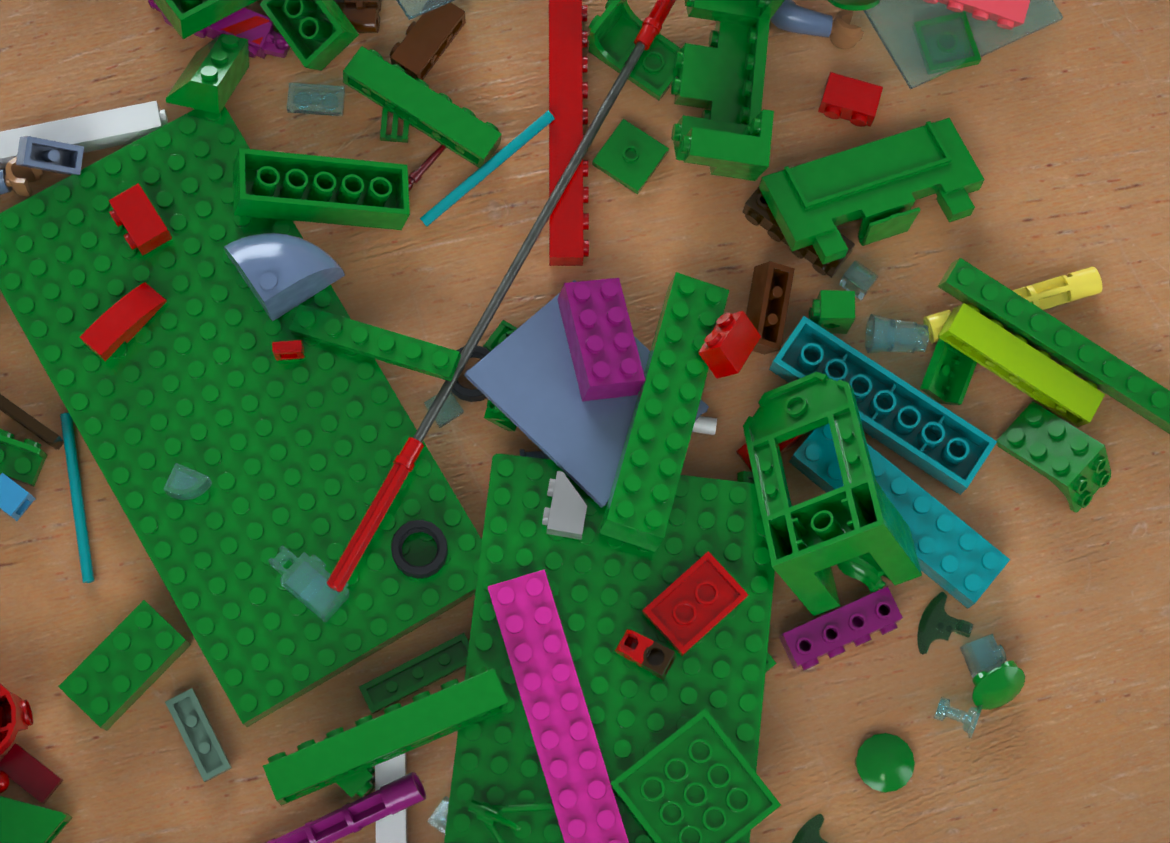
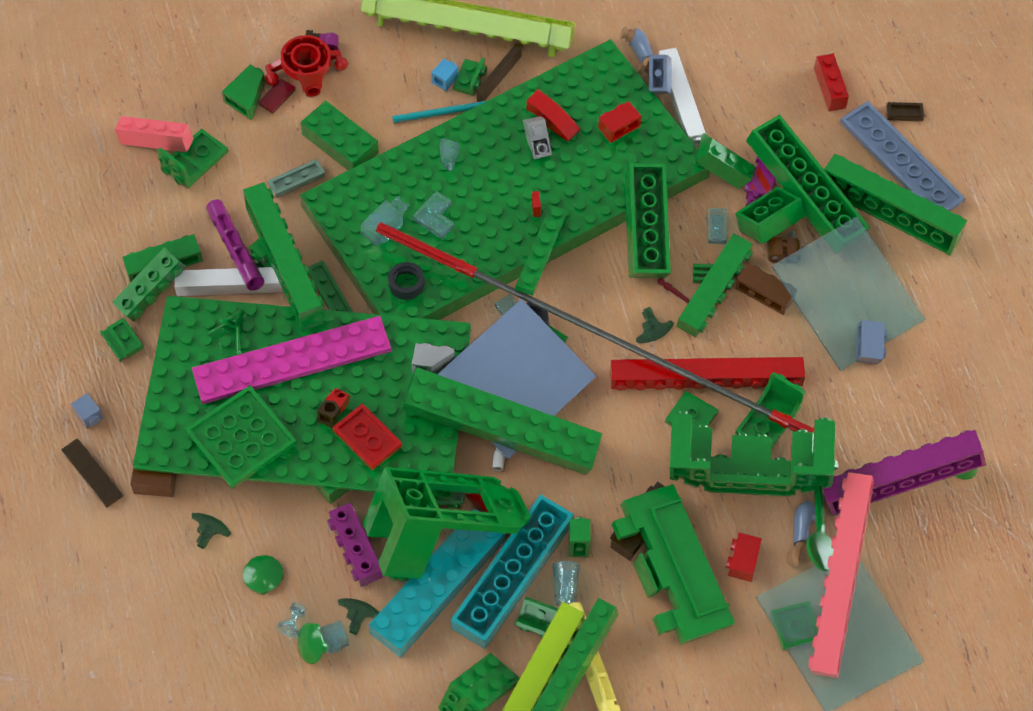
camera: 95 degrees right, 15 degrees down
sand blue brick [224,233,345,322] -> none
teal piece [420,111,555,227] -> none
magenta brick [557,278,645,402] -> none
red brick [698,311,761,379] -> none
reddish brown brick [746,261,795,355] -> none
clear light blue brick [839,260,879,301] -> none
none -> clear light blue plate [413,191,454,239]
none -> light grey slope [523,116,552,159]
none -> clear green piece [636,307,674,343]

